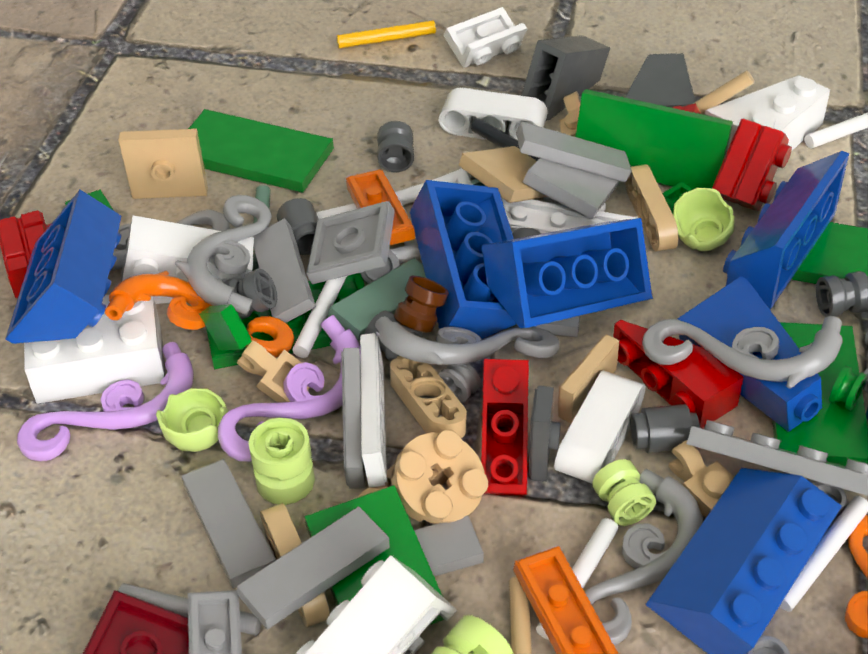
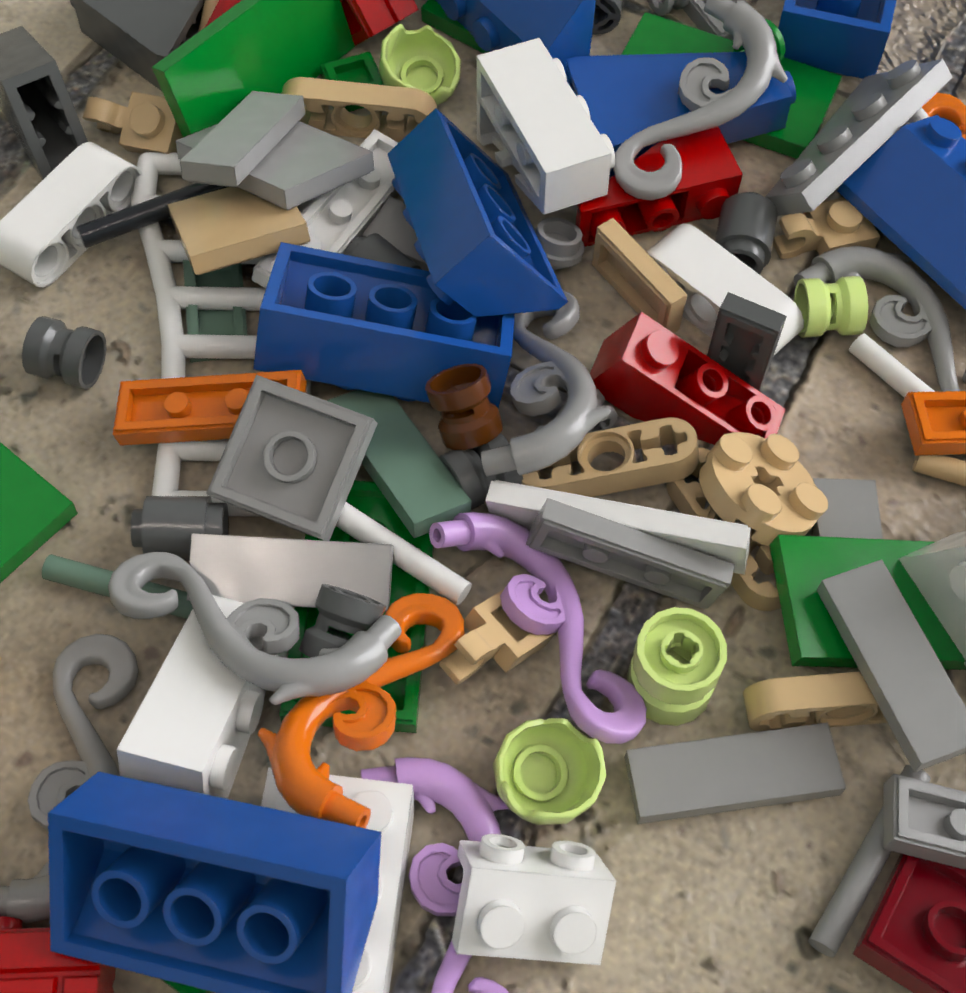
camera: 75 degrees left, 15 degrees up
green tile [199,304,252,350] -> none
none -> white bracket [452,834,616,965]
none -> white wedge [477,38,615,215]
none -> light grey plate [534,218,585,270]

